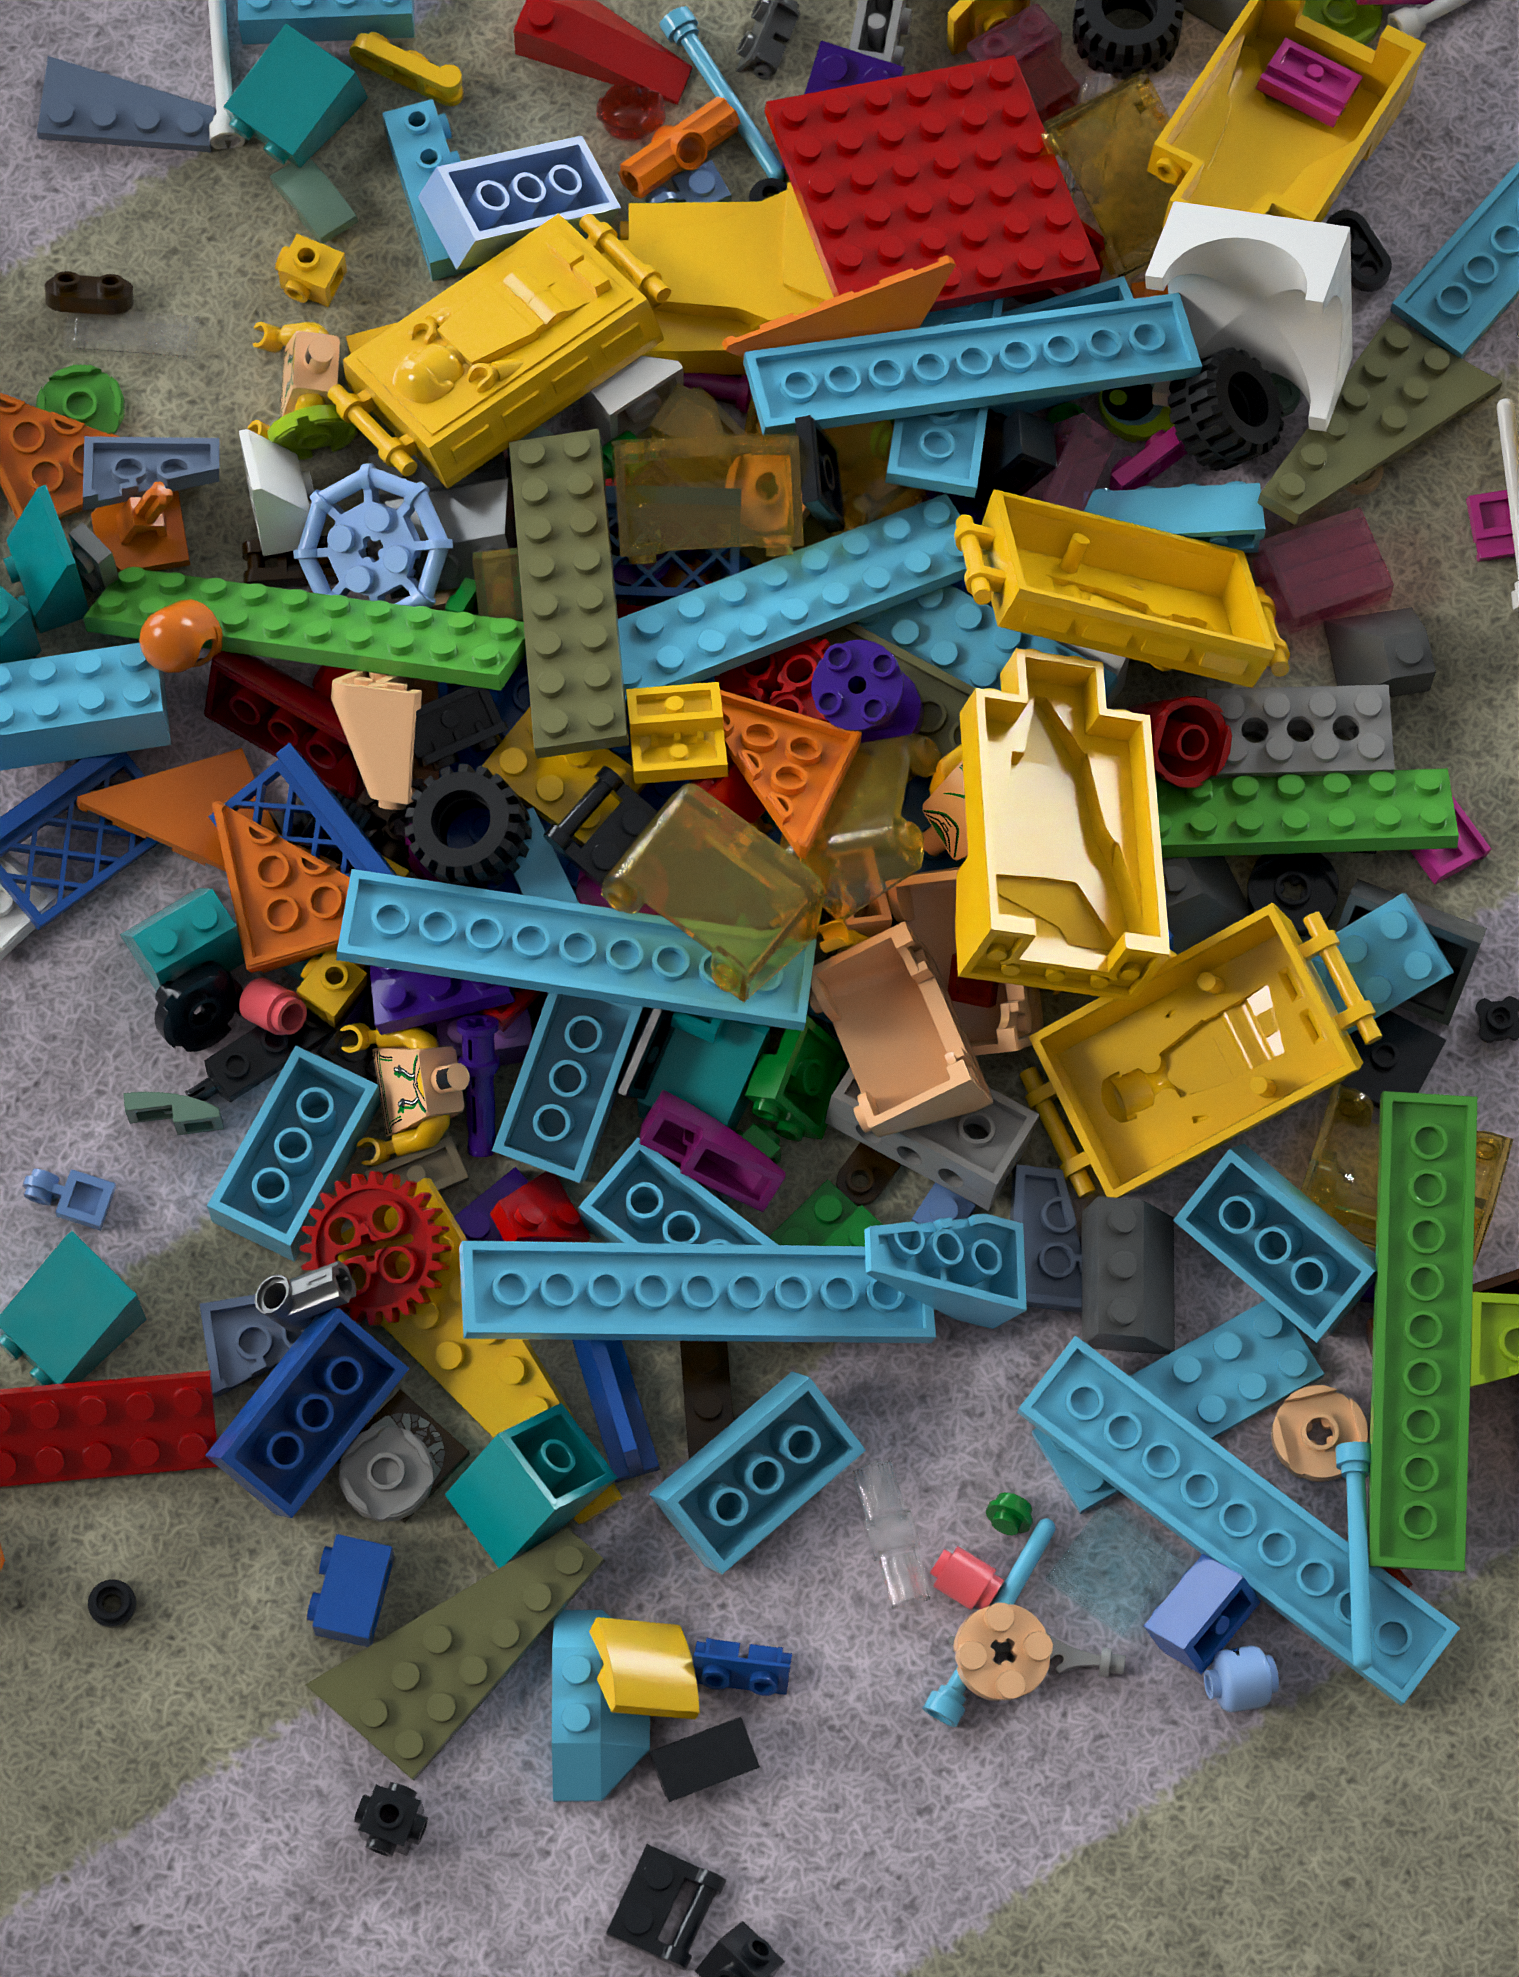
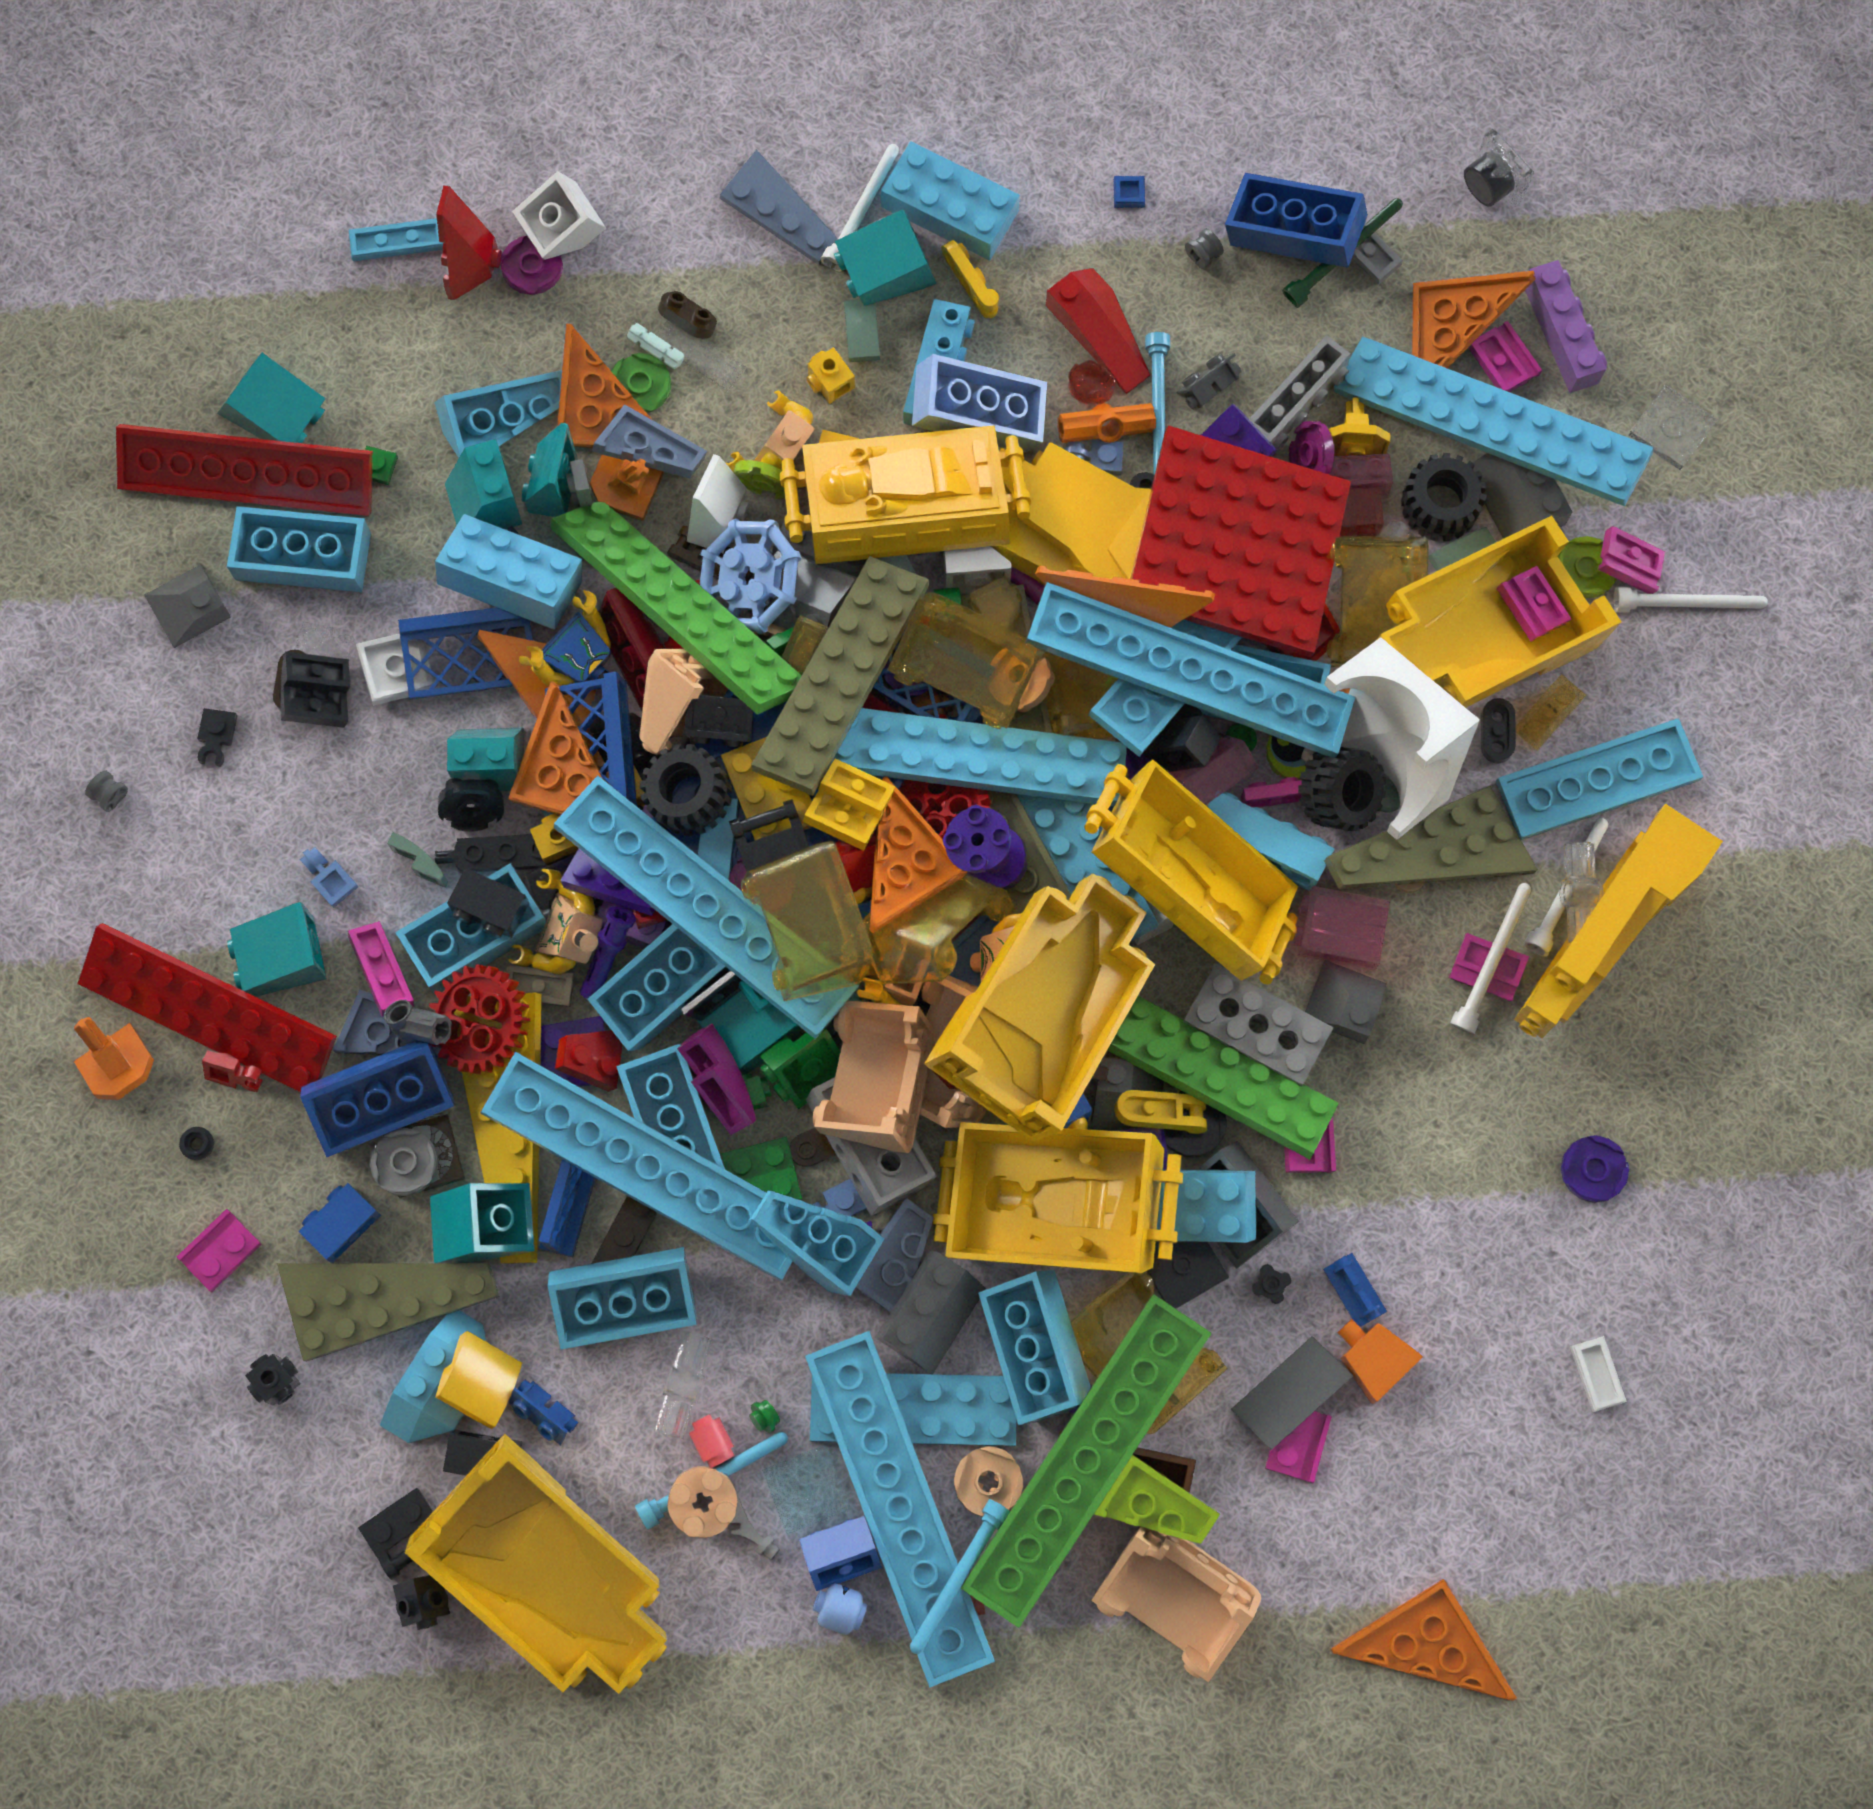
camera: 30 degrees right, 5 degrees up
orange helmet [139,599,223,673] -> none
coral brick [239,977,307,1035] -> none
black plate [795,415,845,533] -> none
red cone [1126,696,1232,788] -> none
none -> dark pink plate [177,1209,262,1292]
none -> red plate [202,1050,263,1092]
none -> dark pink plate [348,921,414,1017]
none -> yellow panel [405,1433,667,1694]
none -> black brick [447,868,529,938]
none -> torso [519,590,611,691]
none -> light aqua axle [627,323,684,369]
none -> yellow plate [1114,1090,1207,1134]
none -> magenta tile [1289,421,1334,474]
none -> sand green slope [1428,527,1496,571]
none -> clear yellow slope [1516,674,1586,751]

